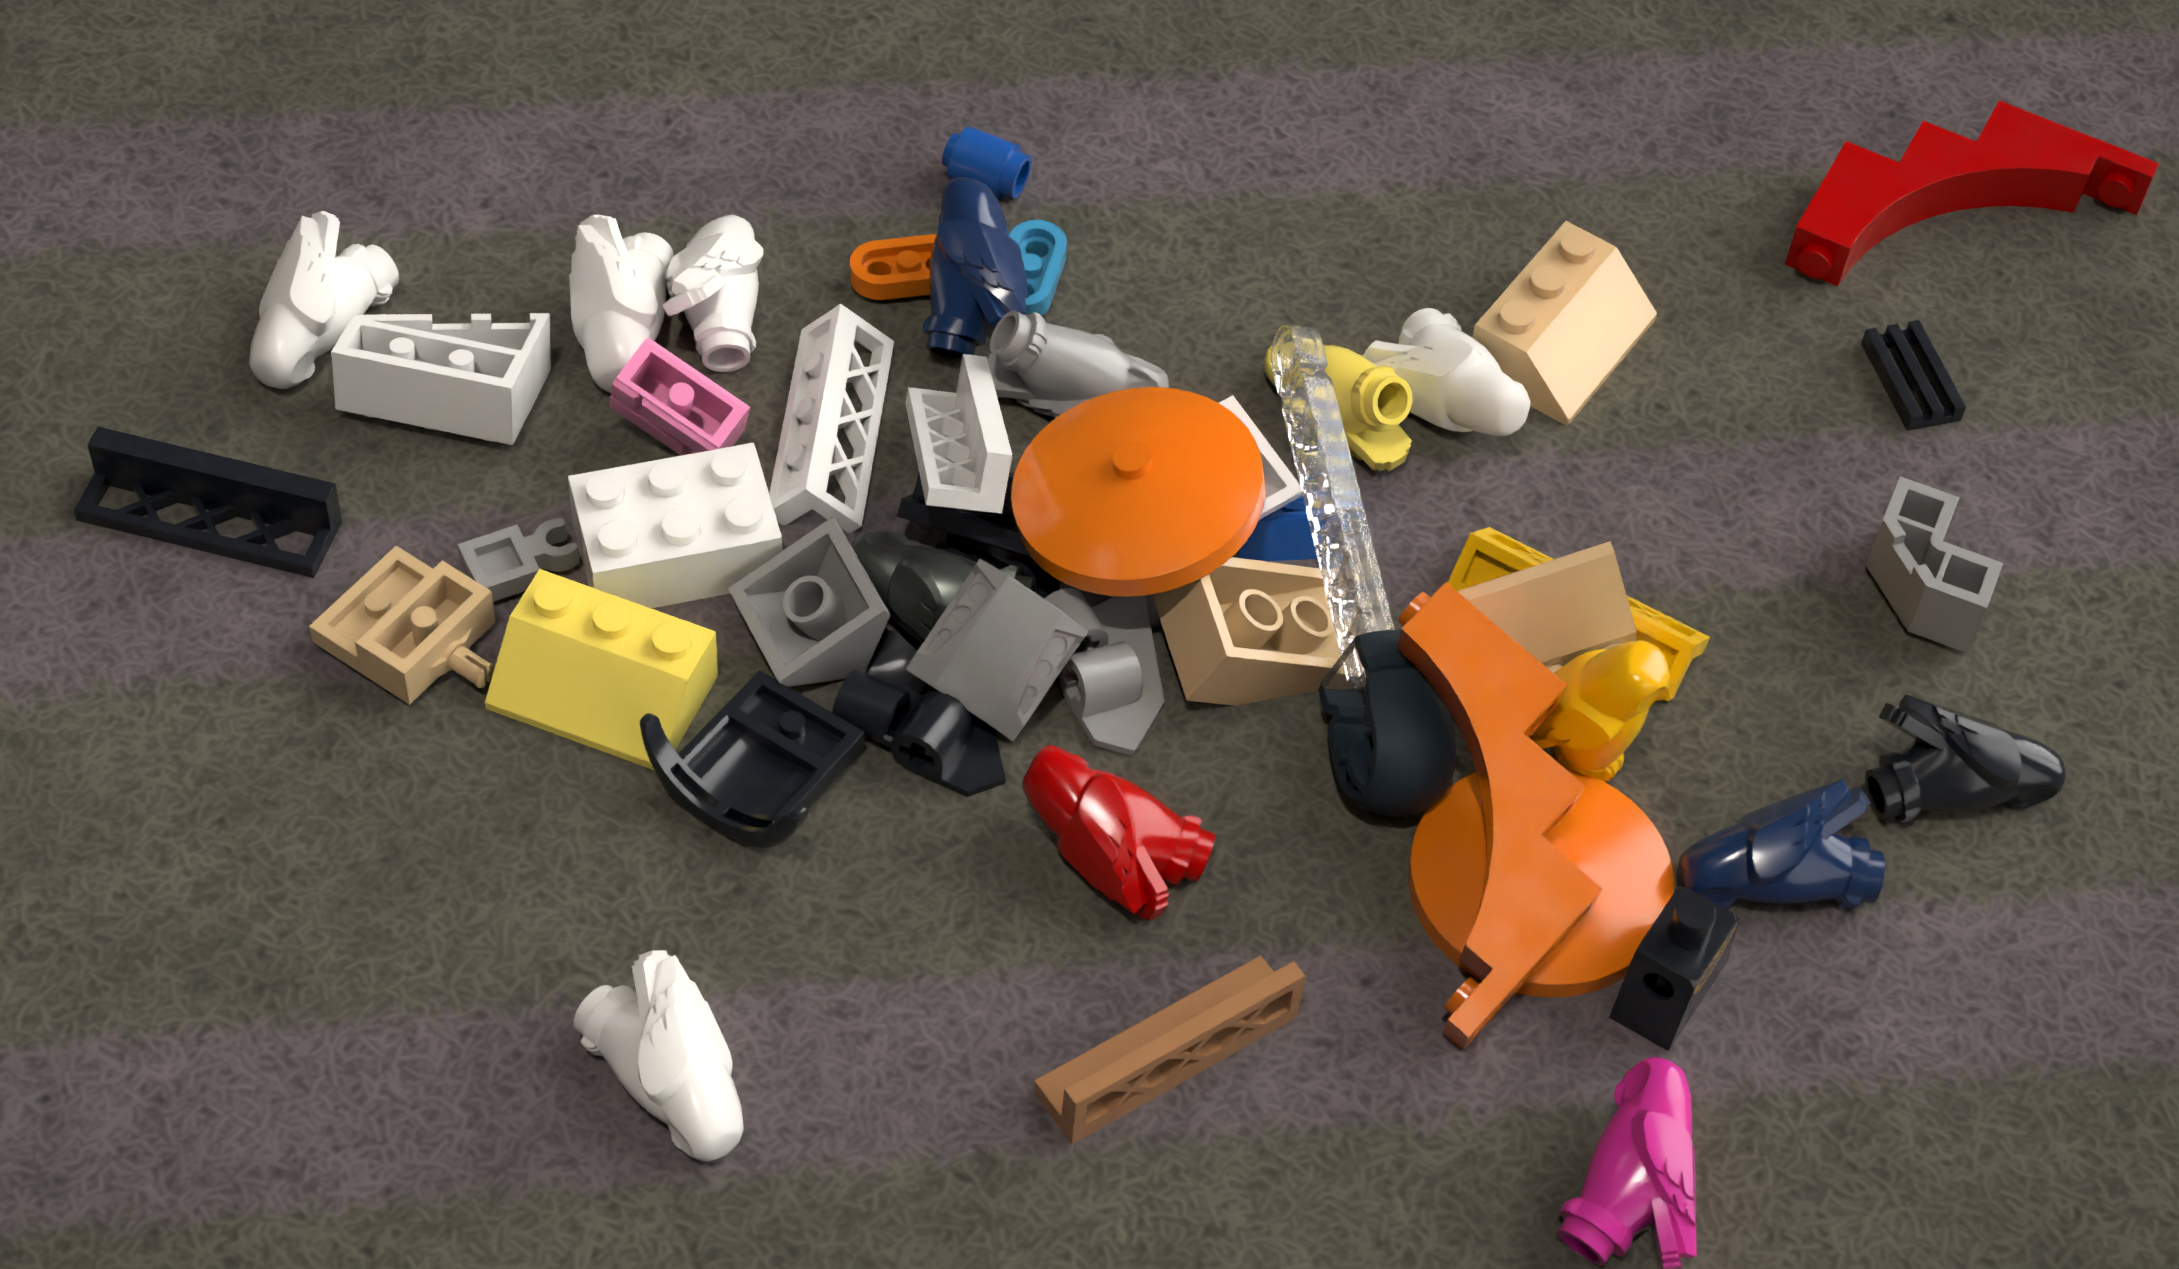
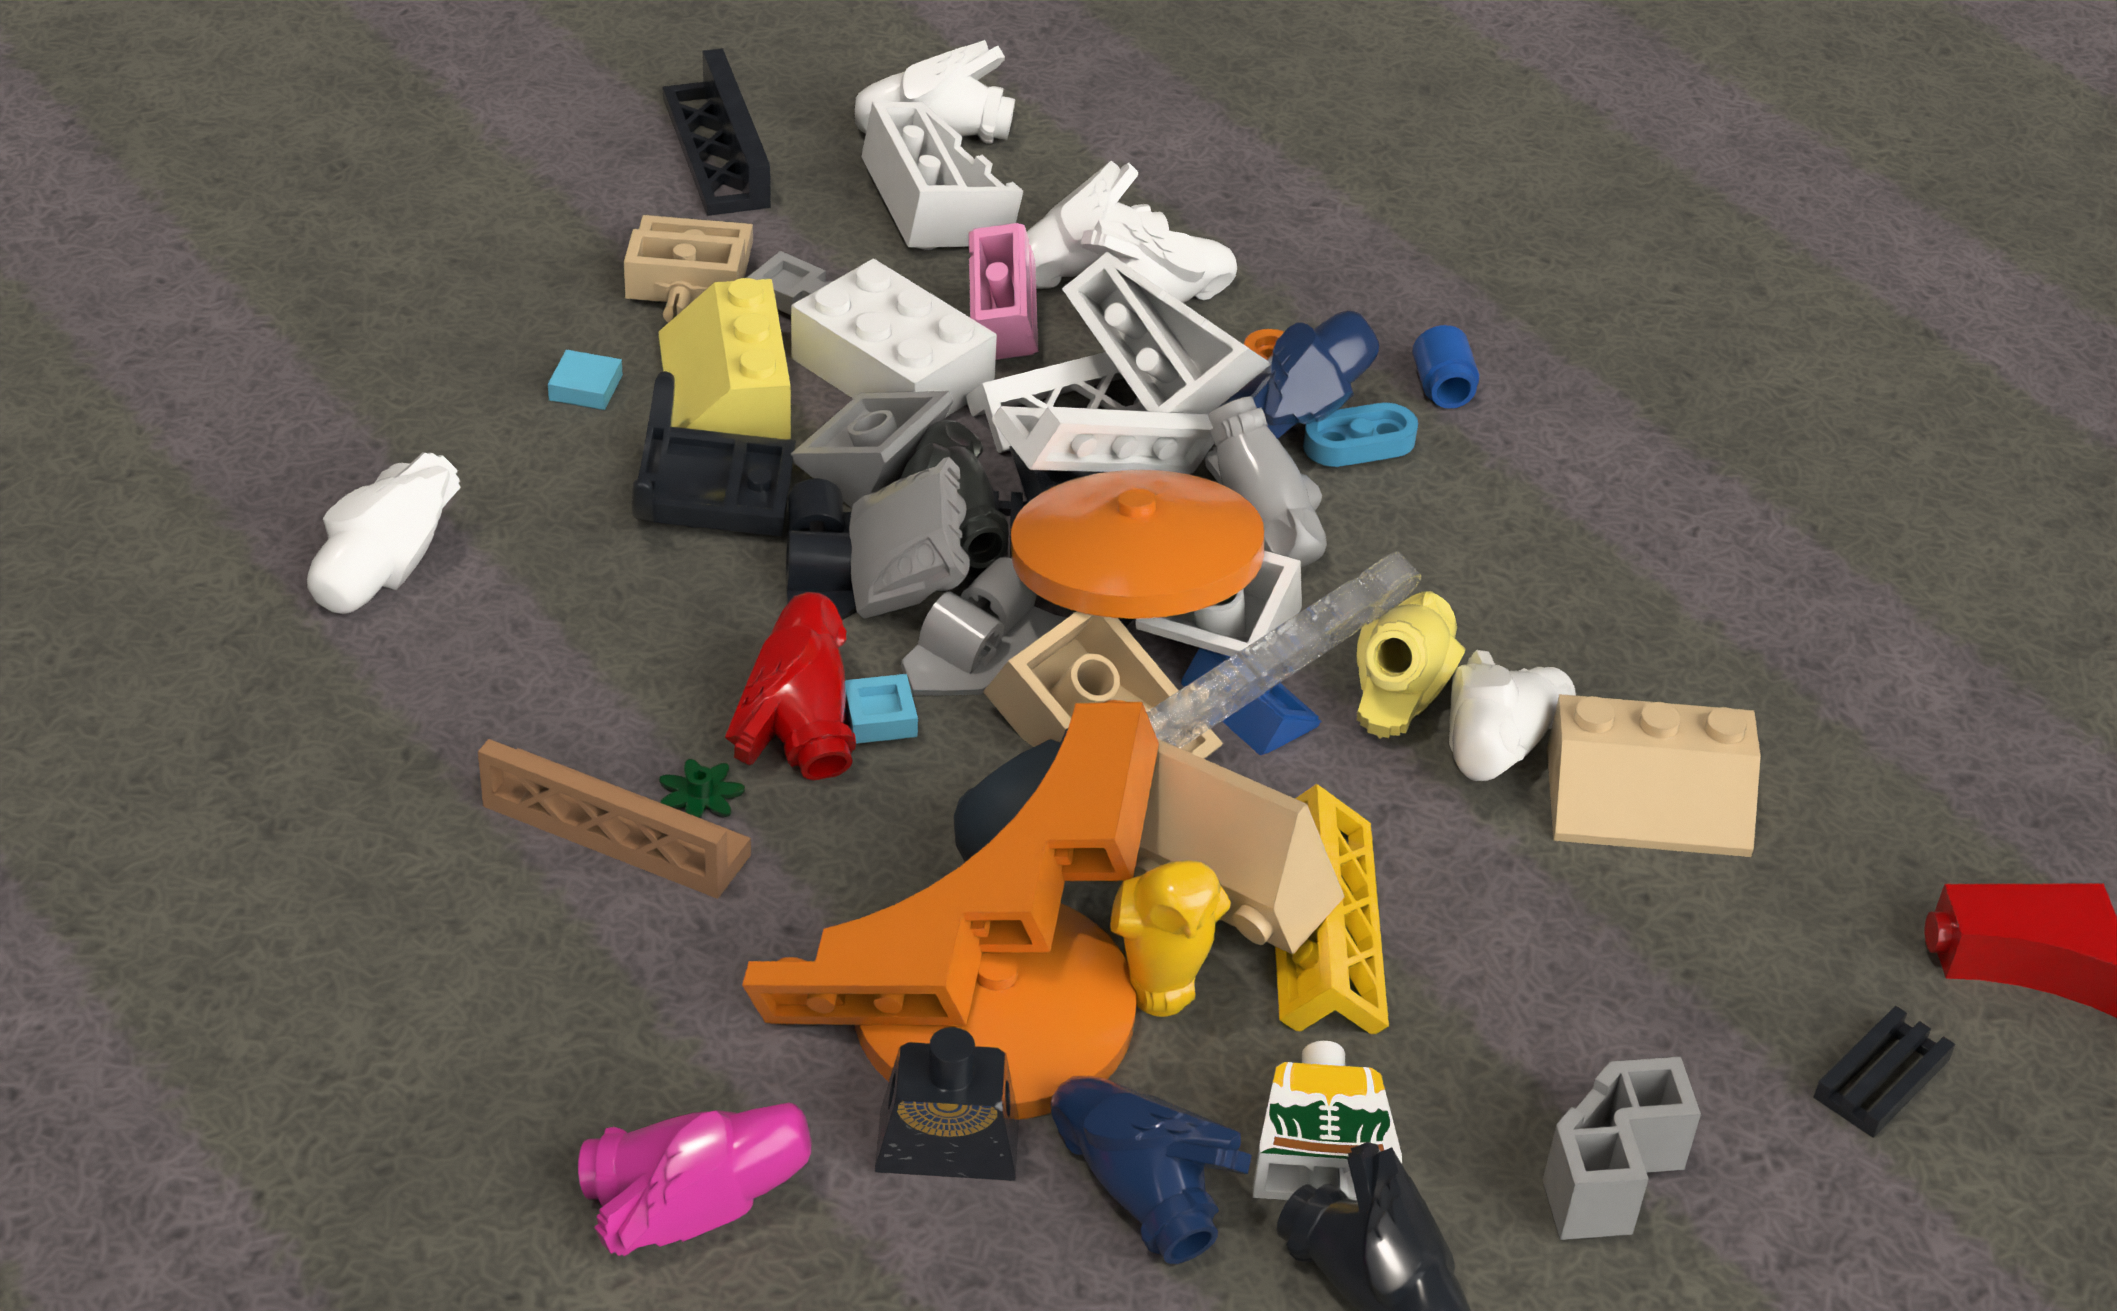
camera: 60 degrees right, 10 degrees down
none -> medium azure tile [548,350,623,410]
none -> dark green plant [659,759,745,818]
none -> medium azure plate [845,674,918,744]
none -> white wedge [1062,252,1272,415]
none -> torso [1253,1041,1402,1200]

